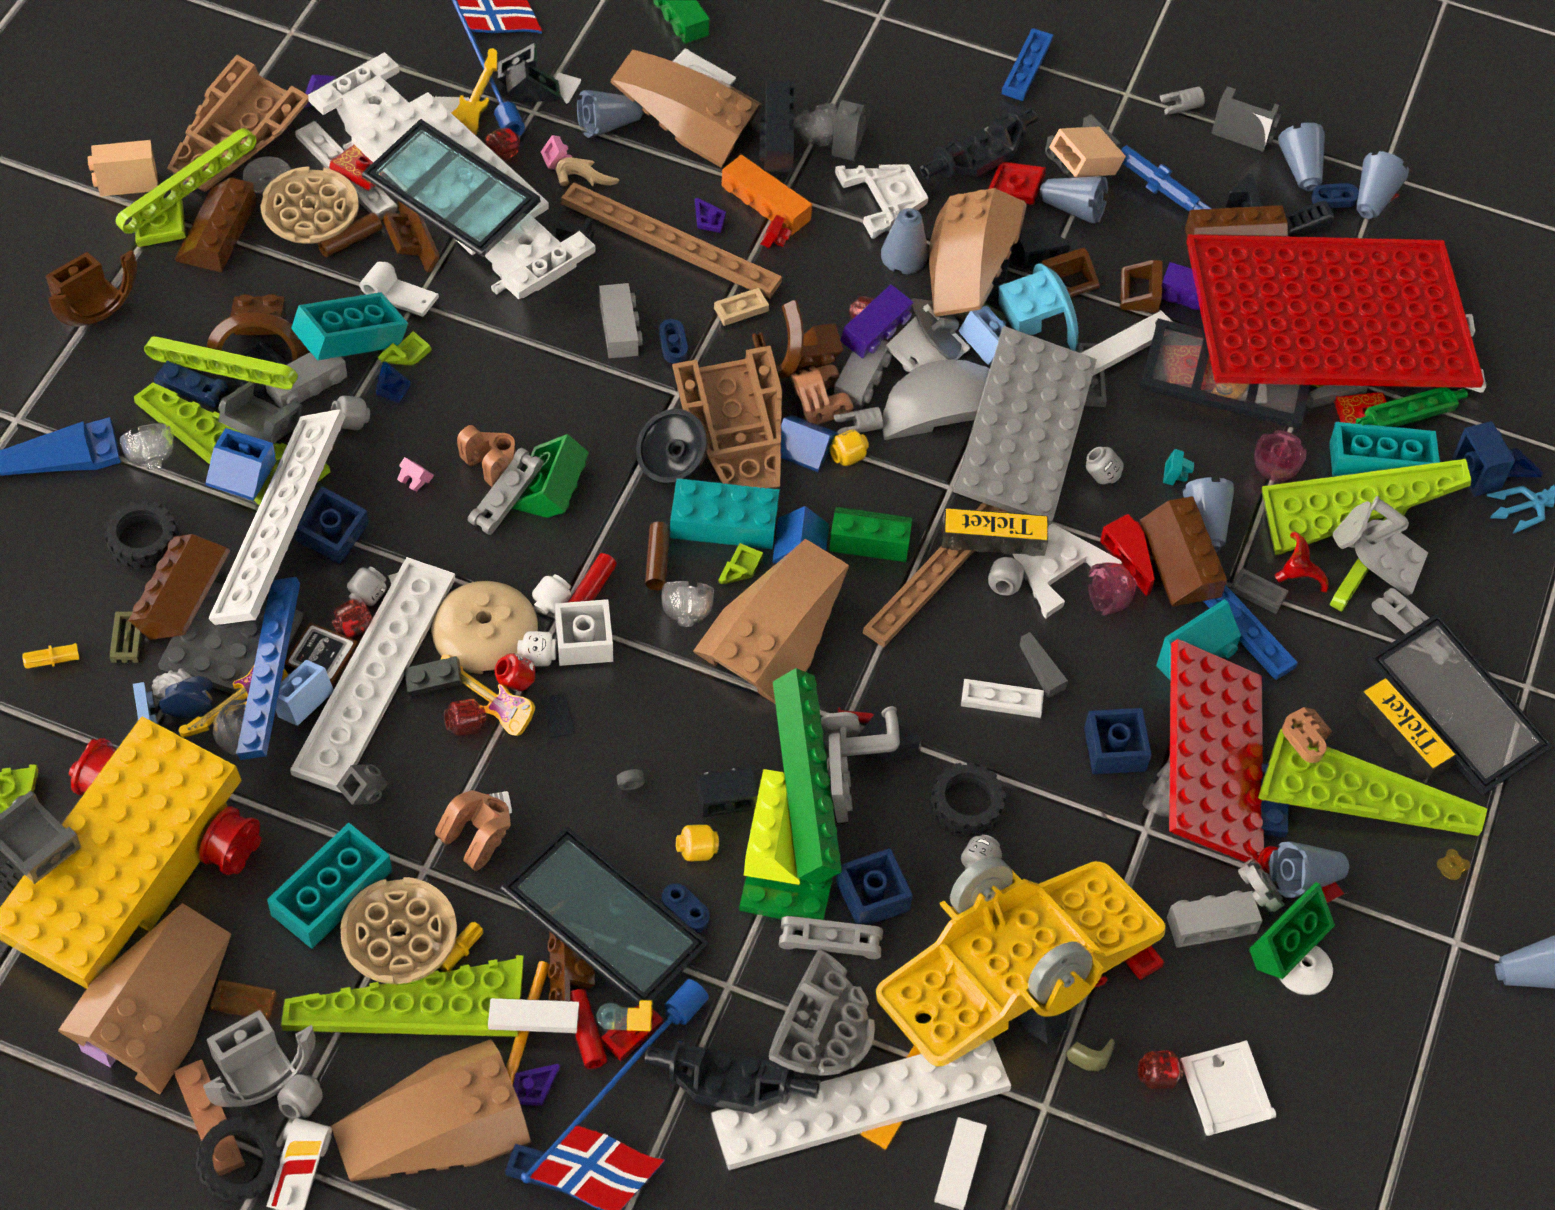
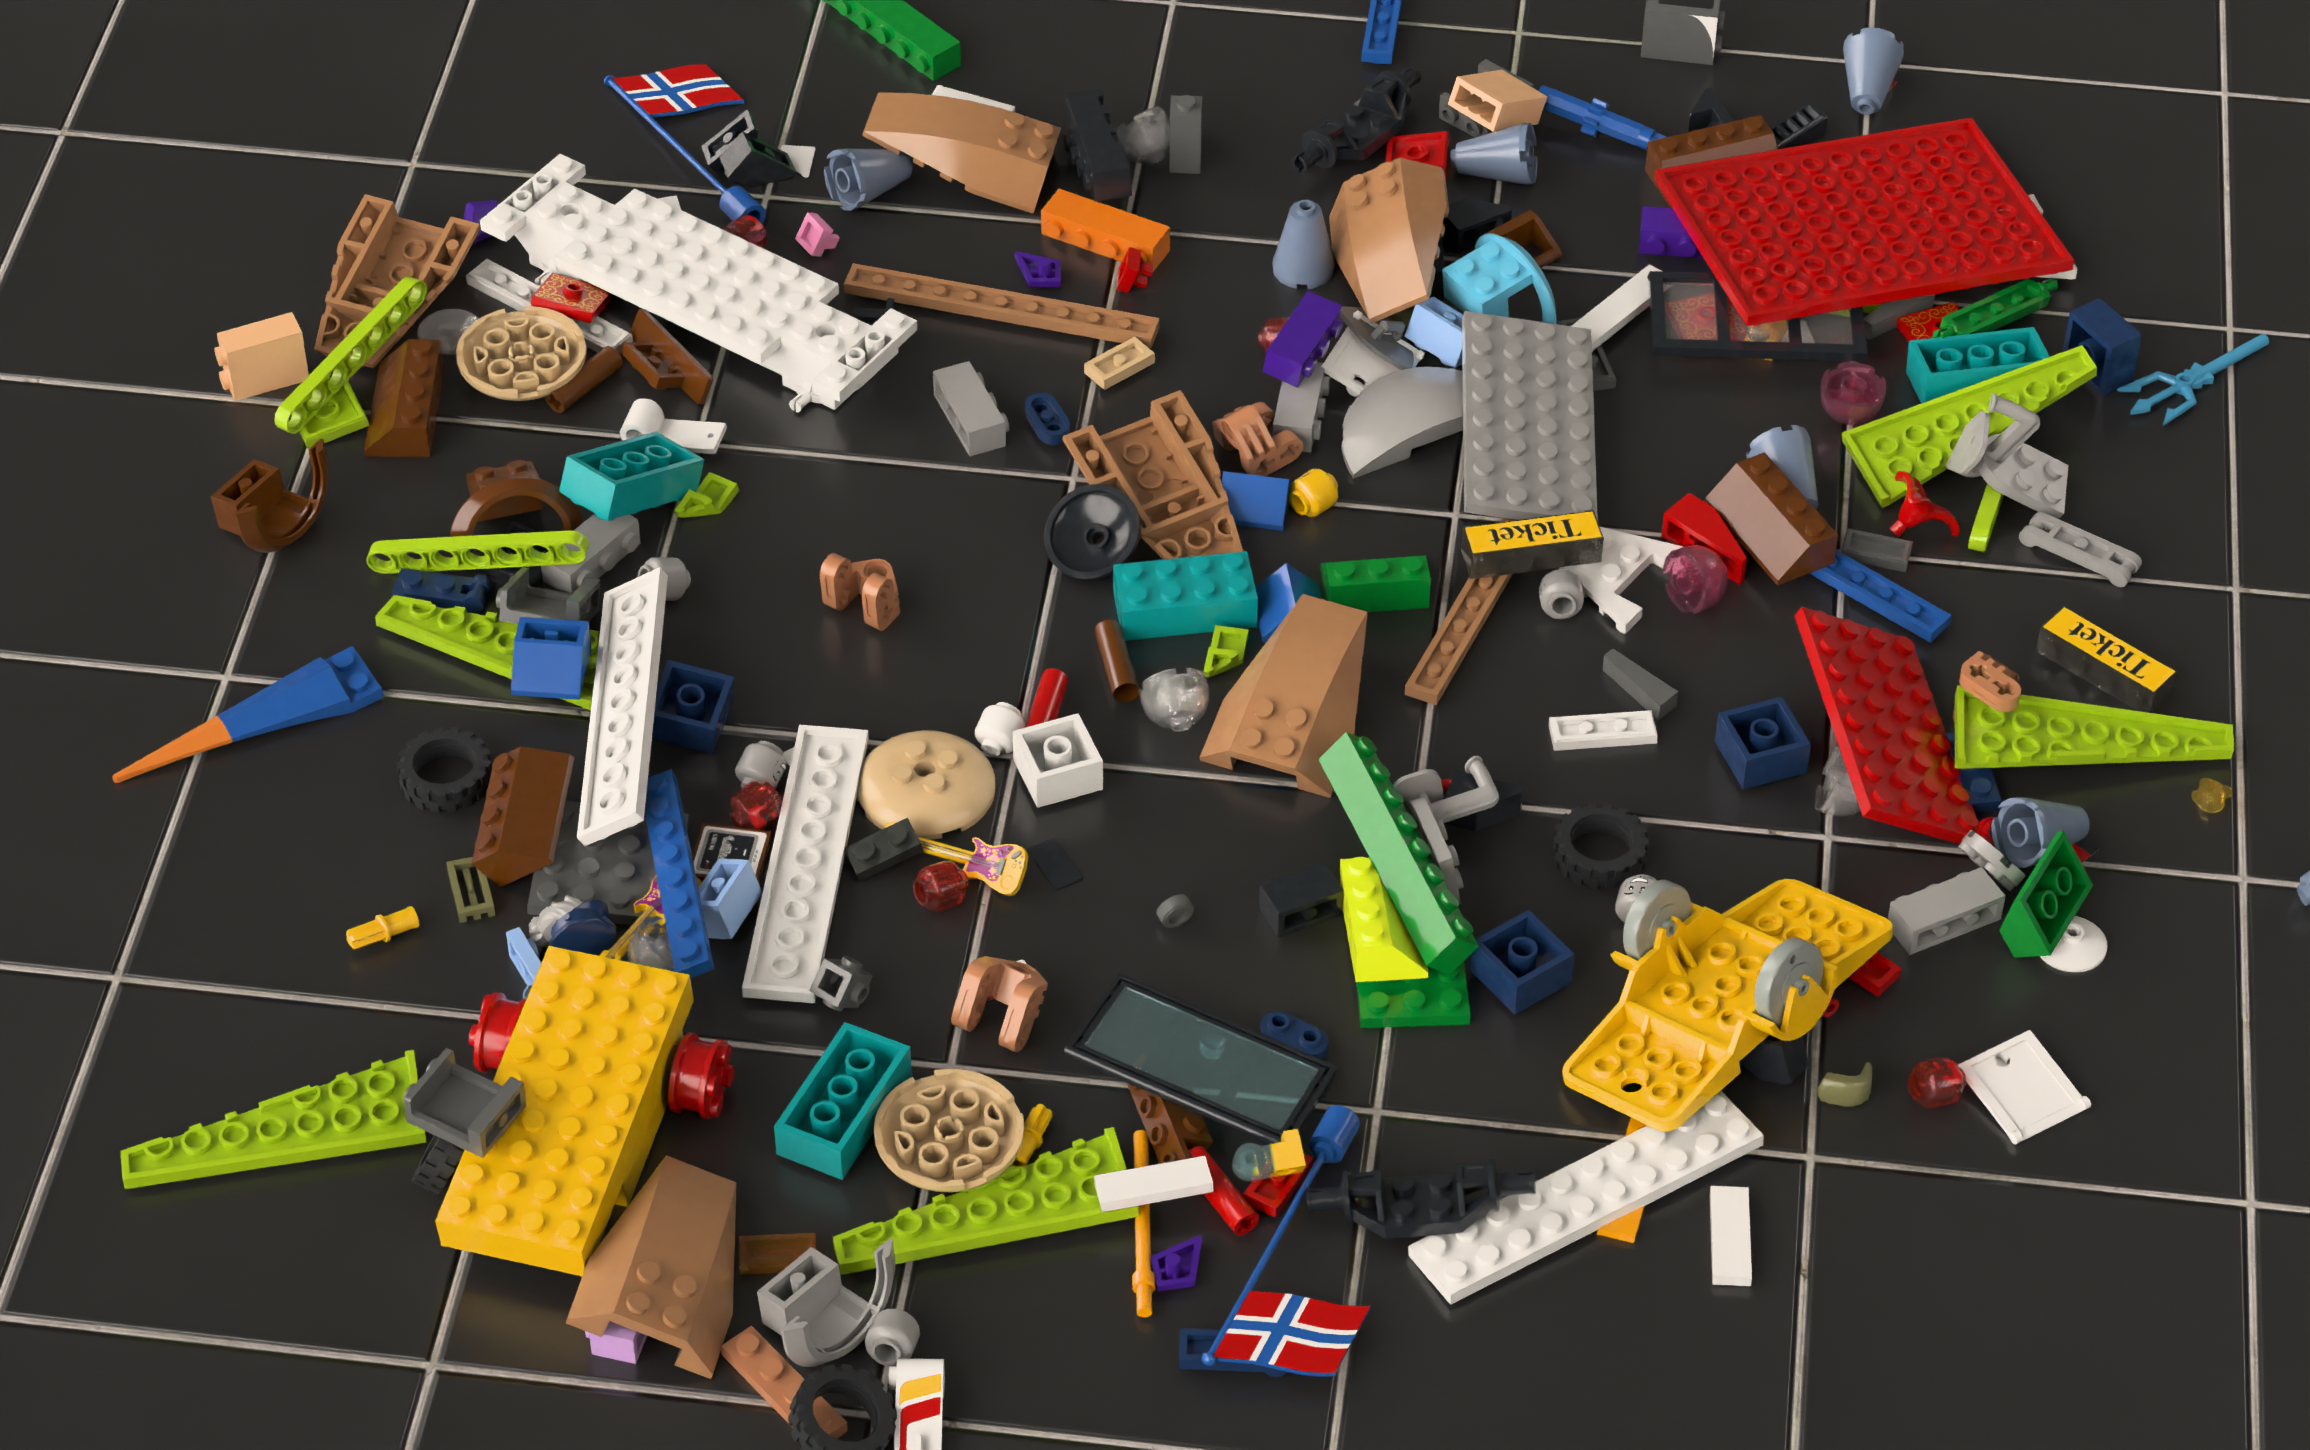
camera: 10 degrees left, 10 degrees down
clear cylinder [120,423,174,470] -> none
medium nougat wedge [331,1039,531,1181] -> none
clear light blue door [362,119,541,257] -> none
clear blue piece [376,361,411,403] -> none
bright pink tile [397,457,434,492] -> none
yellow piece [451,48,497,135] -> none
light grey plate [468,447,543,535] -> none
red head [495,653,536,692] -> none
green slope [512,434,589,518] -> none
white head [517,631,557,667] -> none
tan piece [555,157,619,187] -> none
yellow head [676,825,719,861] -> none
reddish brown piece [752,300,843,379] -> none
light grey brick [769,948,875,1075] -> none
light grey plate [779,916,883,959] -> none
light grey hinge [834,407,883,435] -> none
white wing [835,164,928,238] -> none
light grey head [1086,447,1124,484] -> none
reddish brown tile [1120,260,1163,313] -> none
teal slope [1156,599,1241,681] -> none
light grey hinge [1159,86,1205,115] -> none
teal tile [1163,449,1194,486] -> none
sand blue cone [1278,123,1325,191] -> none
dark blue plate [1311,183,1359,208] -> none
clear door [1366,614,1553,796] -> none
clear blue piece [1508,448,1543,478] -> none

